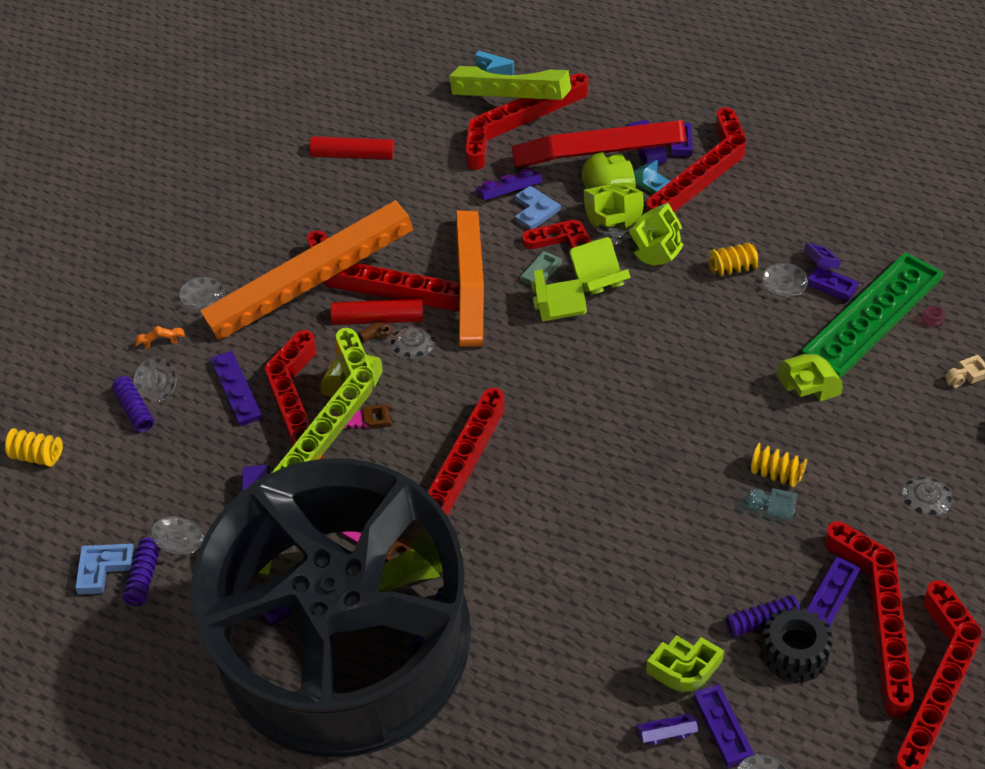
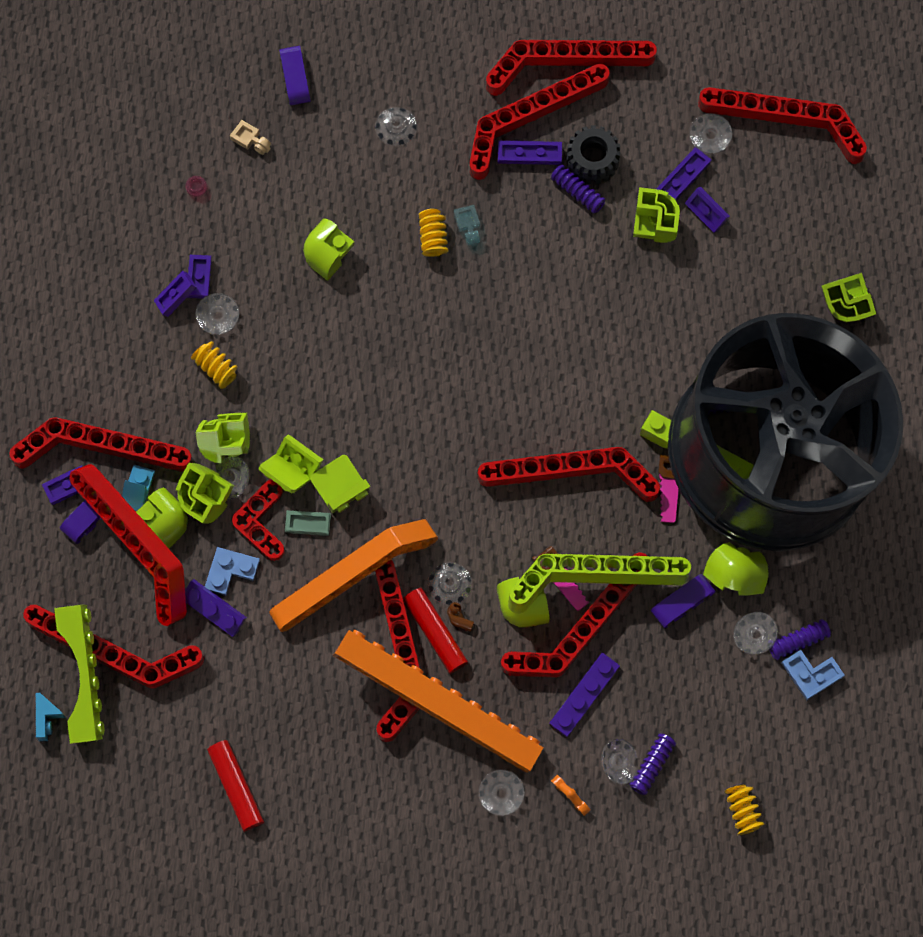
camera: 120 degrees left, 25 degrees up
green plate [801,252,944,379] -> none

